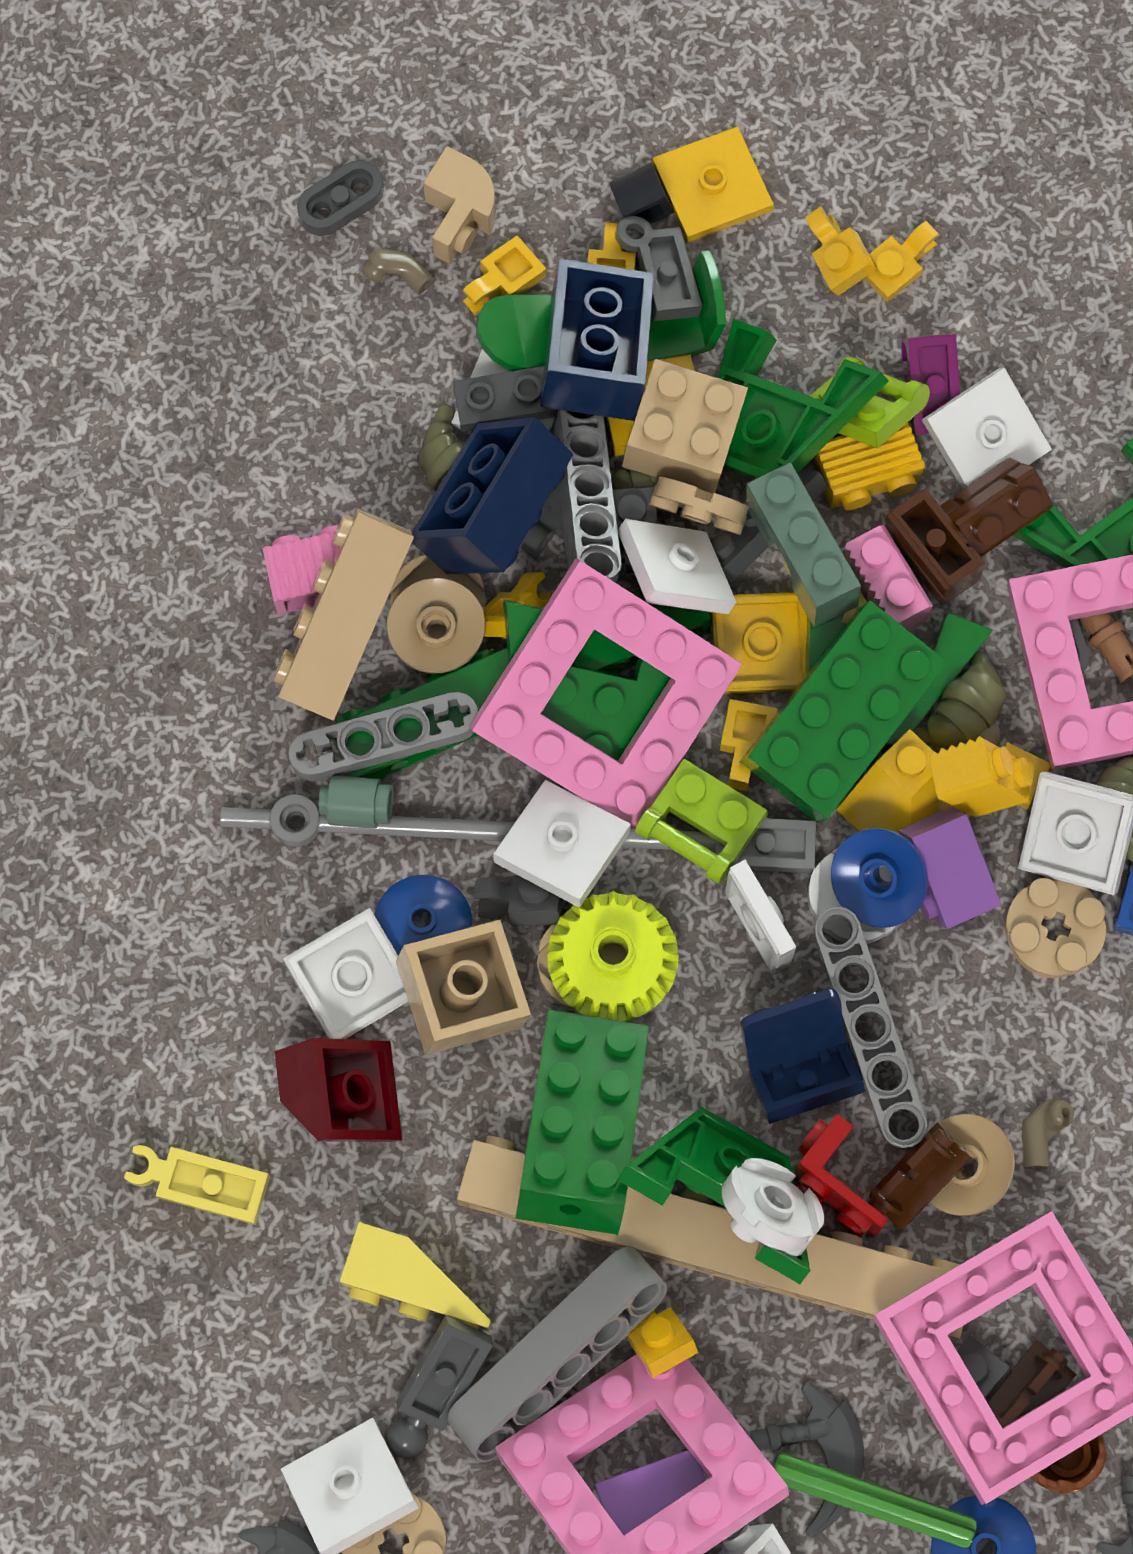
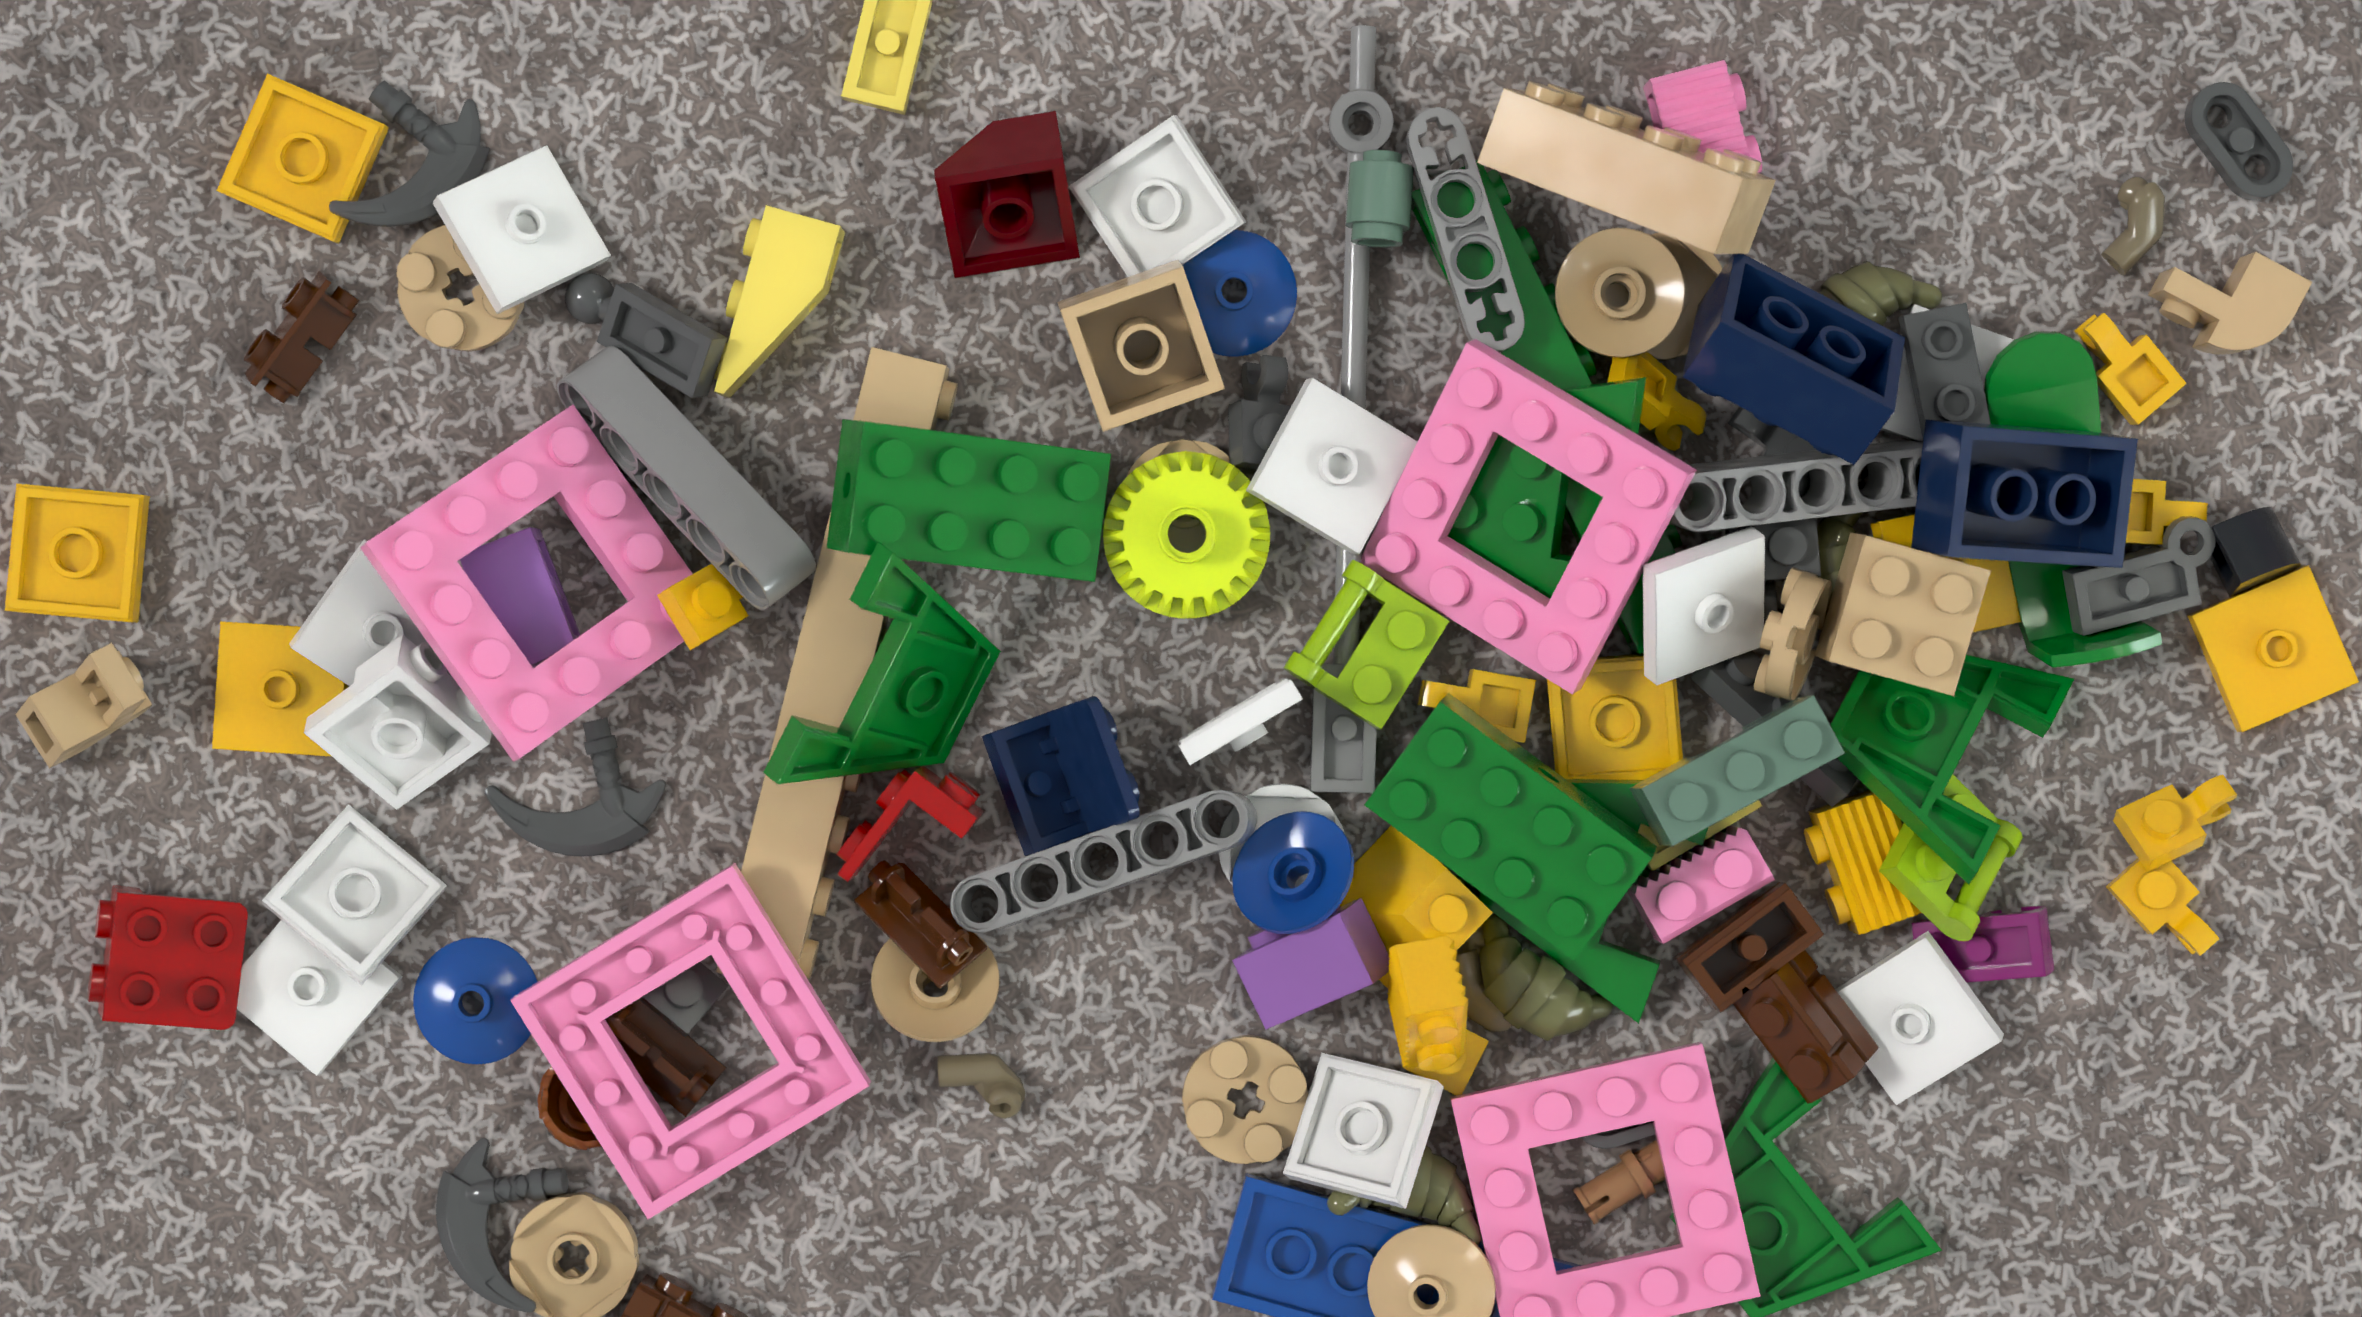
camera: 90 degrees right, 15 degrees up
white plate [721,1158,824,1256] -> none
bright green axle [774,1453,977,1548] -> none

